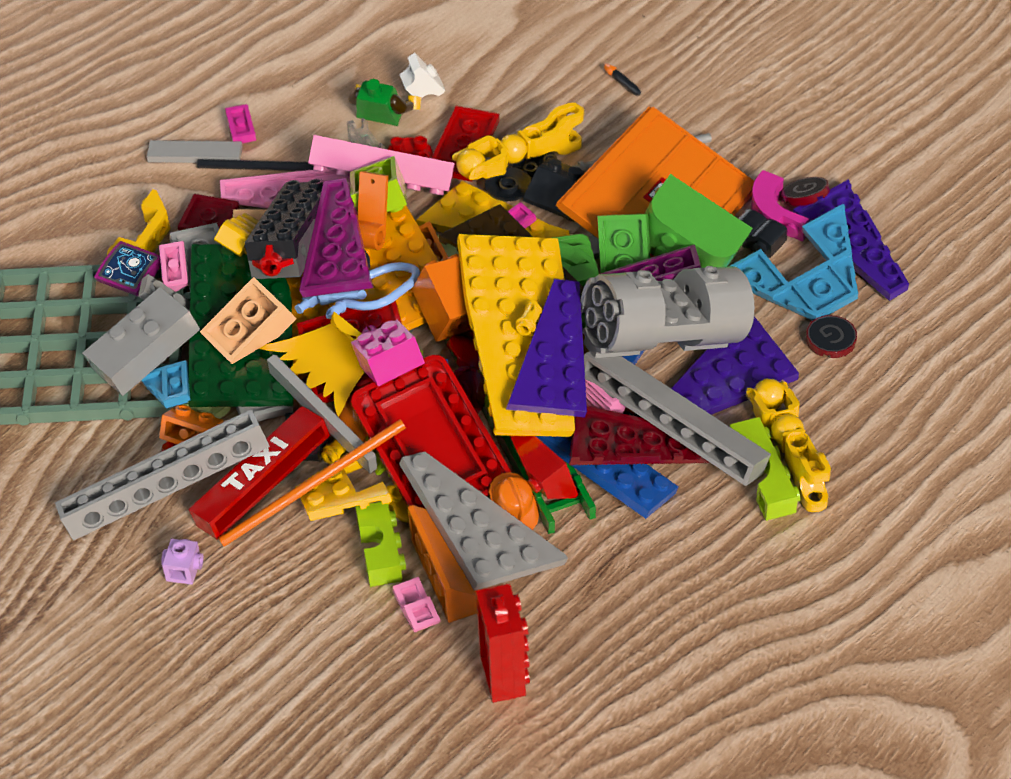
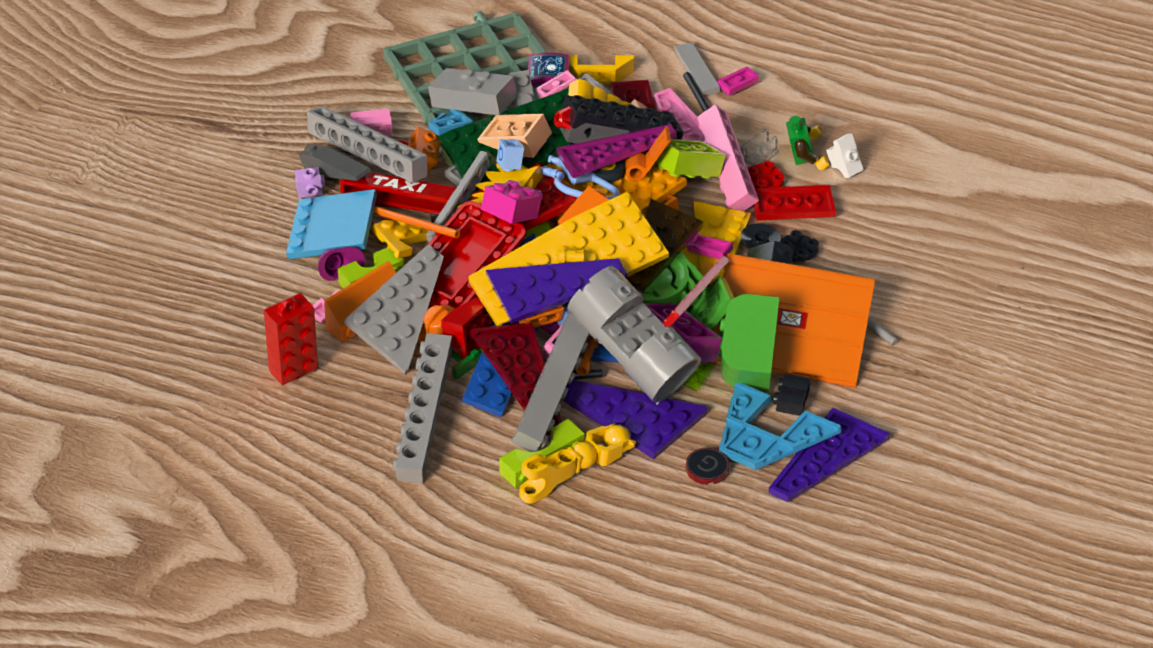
camera: 65 degrees right, 5 degrees down
yellow piece [452,102,584,180] -> none
black piece [604,63,641,96] -> none
dark pink arch [751,170,809,242] -> none
tile [781,177,830,206] -> none
none -> dark azure plate [286,189,377,259]
none -> dark grey wedge [299,143,371,181]
none -> magenta piece [318,247,365,281]
none -> bright pink brick [350,109,392,137]
none -> light grey brick [393,333,453,484]
none -> light blue brick [496,139,524,172]
none -> tile [663,256,729,327]

